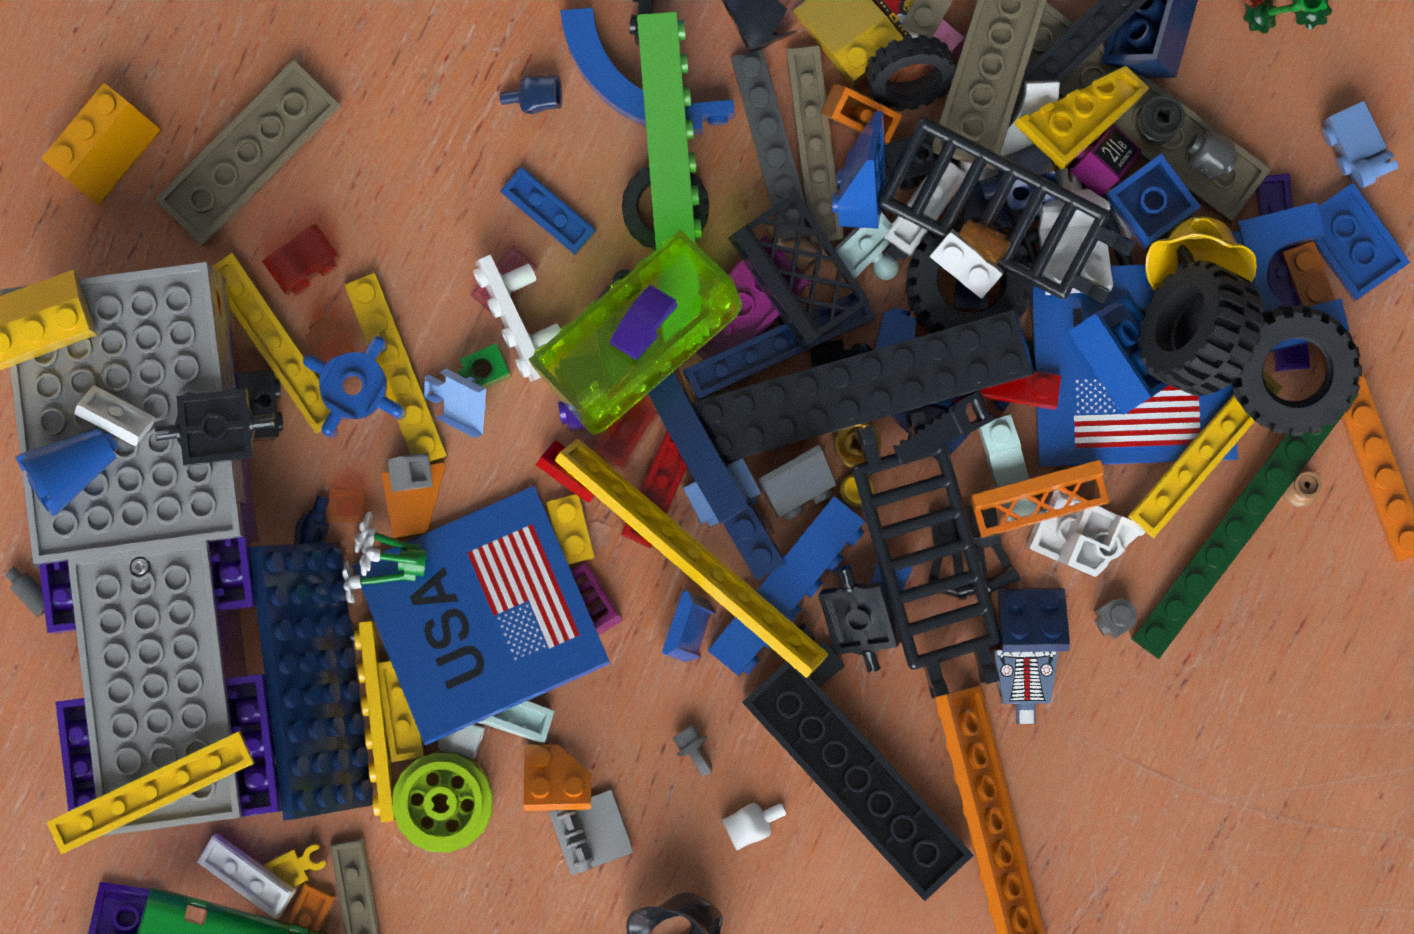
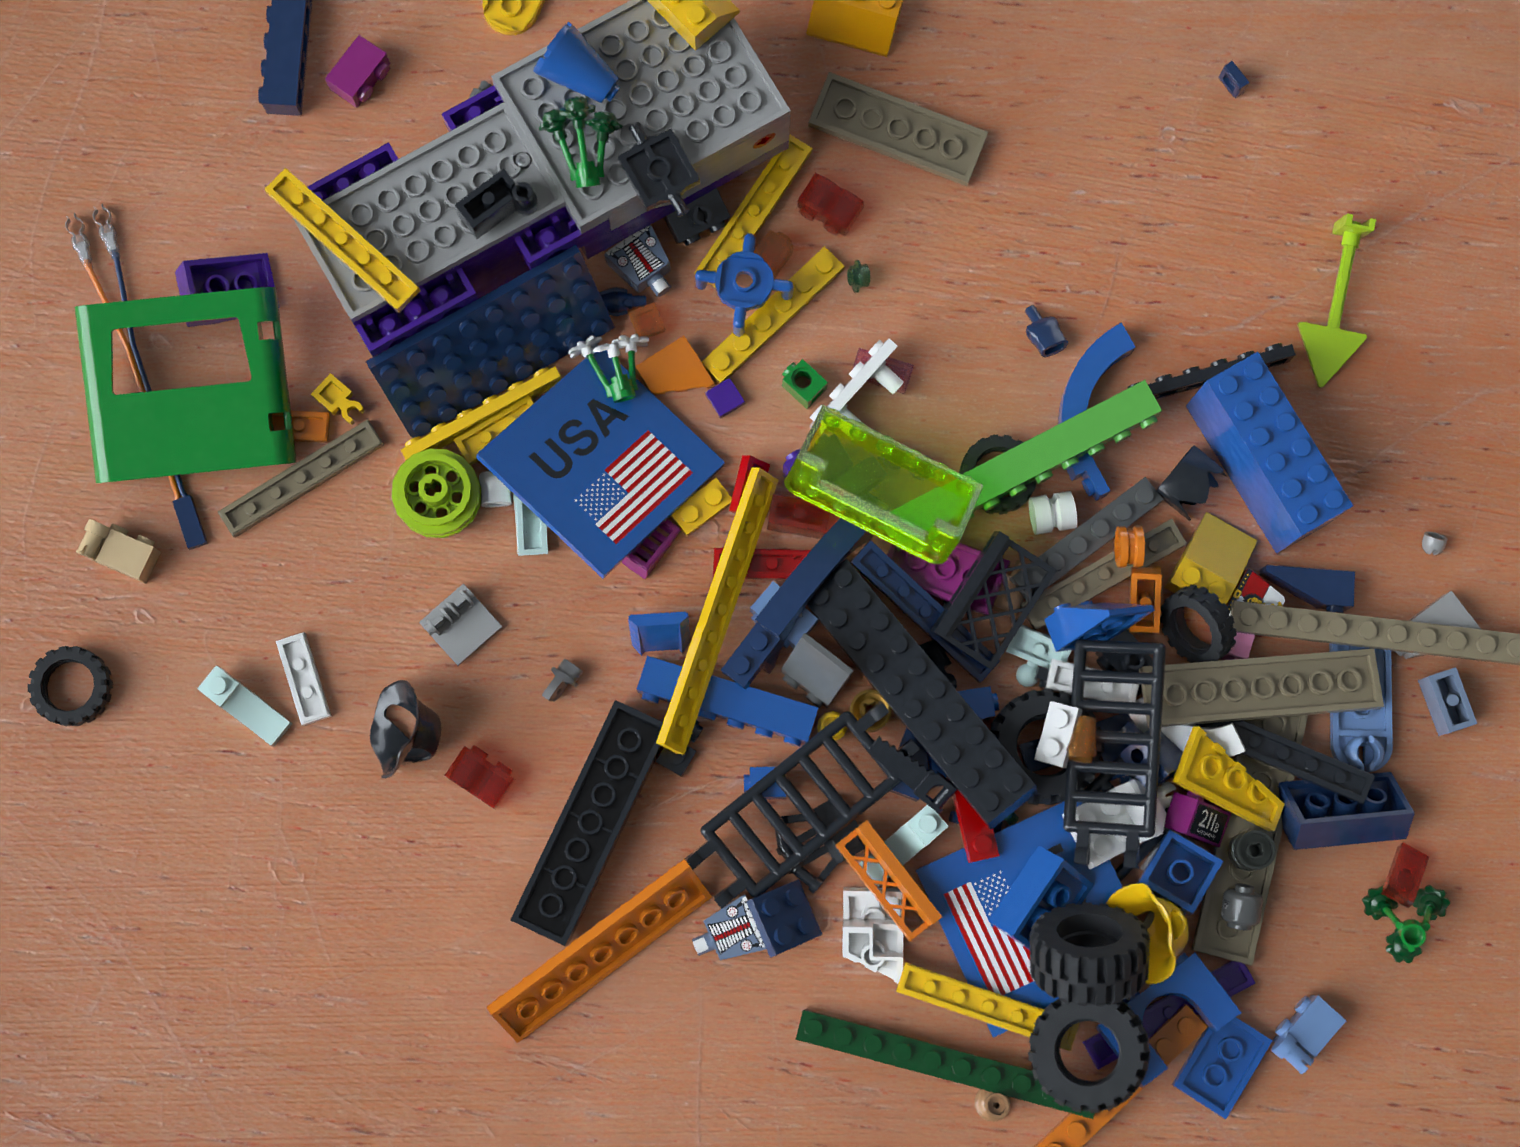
camera: 65 degrees right, 5 degrees down
white plate [74,385,155,446] -> none
white tile [197,833,296,919] -> none
light grey slope [388,454,433,492] -> none
light blue piece [424,369,486,438] -> none
blue tile [500,166,596,255] -> none
orange plate [524,744,591,811] -> none
dark purple slope [610,285,677,360] -> none
white piece [722,803,786,851] -> none
black plate [818,565,901,673] -> none
flat silver plate [1094,599,1137,639] -> none
none -> clear red brick [444,745,515,810]
none -> black hinge [454,168,538,239]
none -> dark green plant [538,96,623,188]
none -> torso [604,225,671,297]
none -> dark purple tile [705,378,745,419]
none -> clear green plate [847,260,871,293]
none -> white wheel [1028,491,1077,535]
none -> orange wheel [1114,526,1145,568]

